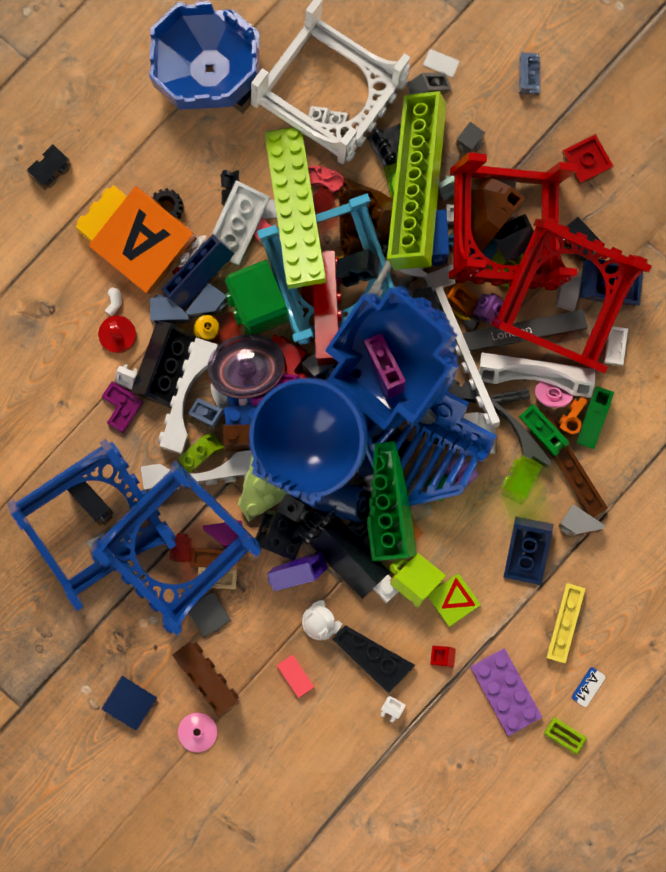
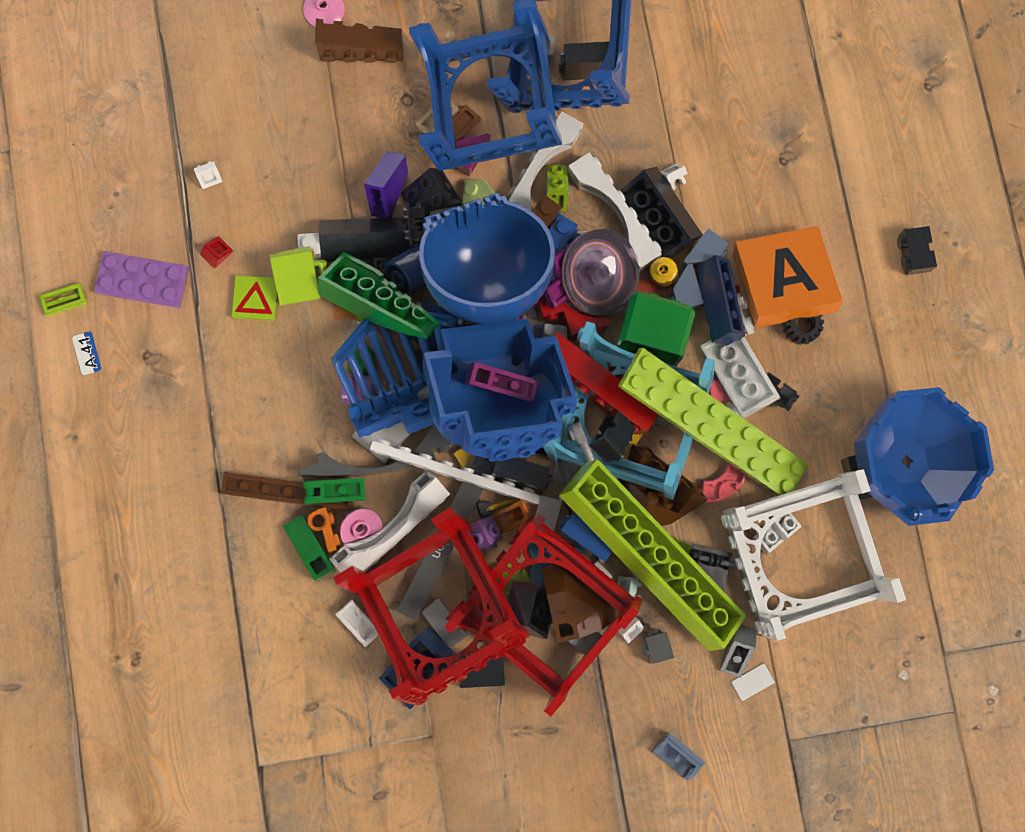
camera: 120 degrees right, 0 degrees up
yellow brick [75,185,127,242] -> none
red tile [98,315,137,354] -> none
magenta tile [101,381,144,434] -> none
white arm [105,288,123,316] -> none
clear red brick [170,533,192,563] -> none
sand blue slope [188,398,224,429] -> none
dark grey piece [188,592,231,637] -> none
coral tile [277,655,314,698] -> none
white helmet [302,599,343,640] -> none
clear red brick [313,187,335,214] -> none
black wing [332,625,415,694] -> none
dark grey axle [492,388,530,405] -> none
clear neon green piece [500,455,543,505] -> none
dark blue slope [503,516,553,585] -> none
light yellow plate [546,583,586,664] -> none
light grey slope [558,504,605,536] -> none
red plate [562,134,614,184] -> none

